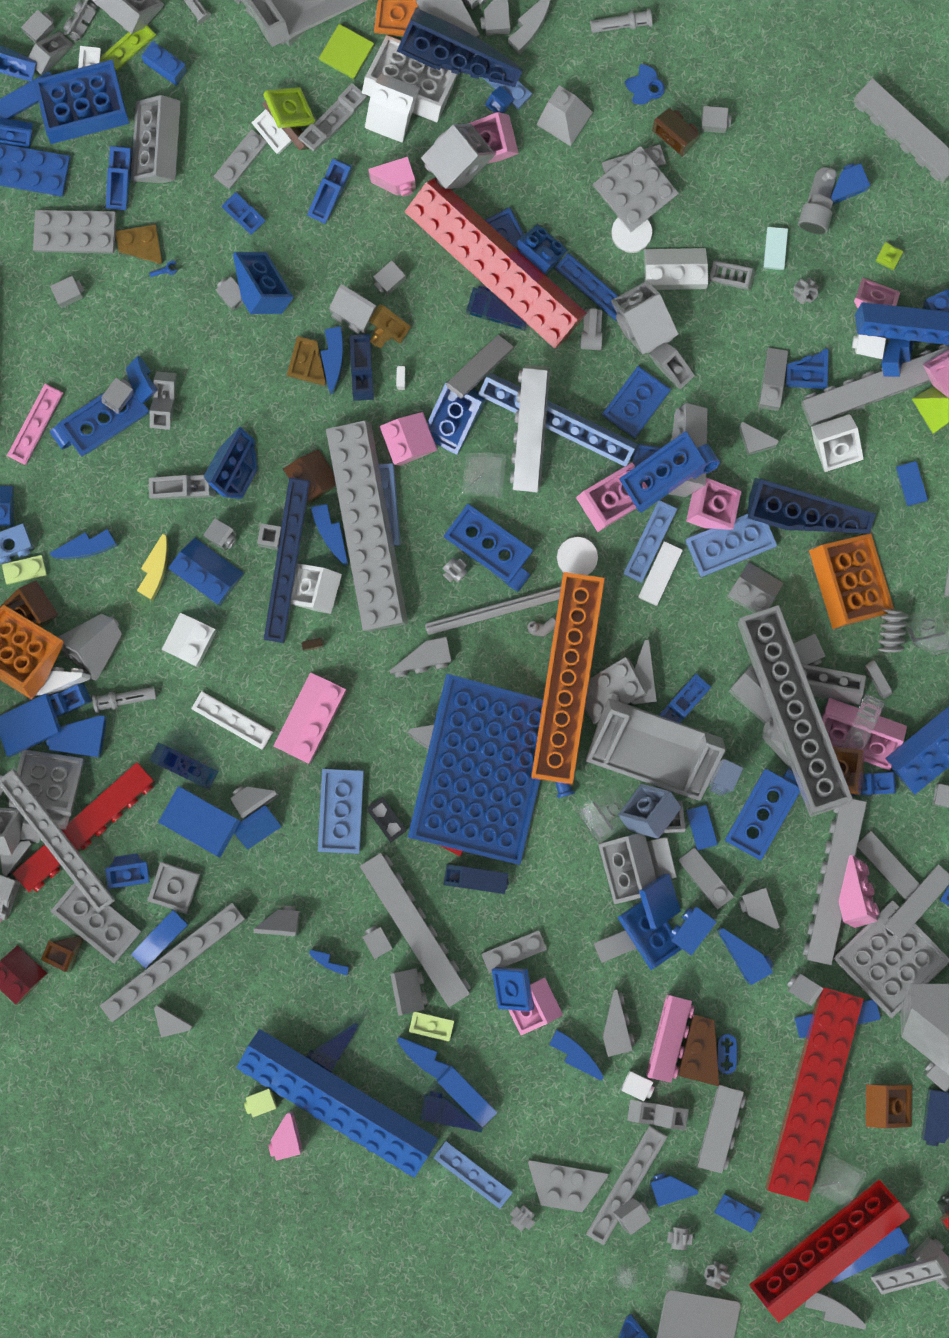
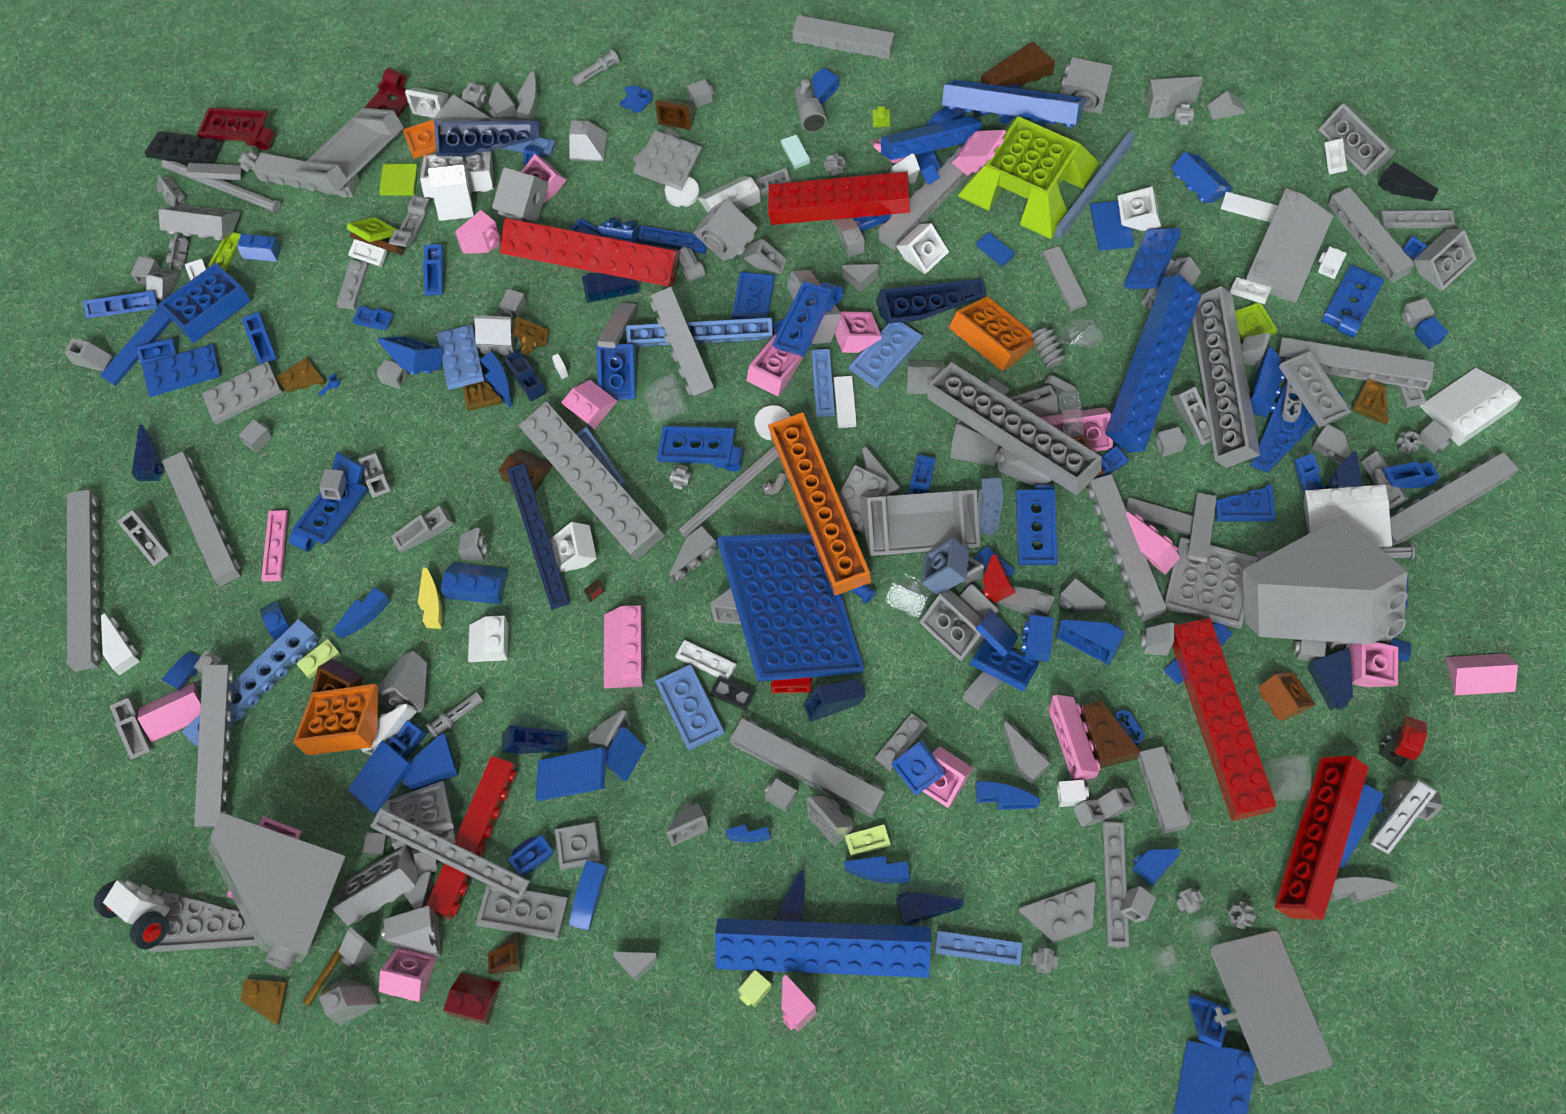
camera: 30 degrees left, 20 degrees down
light grey brick [100,903,247,1022] -> none
light grey slope [131,95,180,183] -> none
white tile [191,691,273,750] -> none
blue wedge [204,427,257,499] -> none
light grey brick [257,523,281,550] -> none
blue slope [311,504,348,566] -> none
blue slope [436,1066,497,1127] -> none
blue plate [714,1194,761,1233] -> none
none -> medium blue plate [437,324,484,390]
none -> white tile [675,640,737,680]
none -> red brick [768,172,910,225]
none -> red slope [982,554,1016,603]

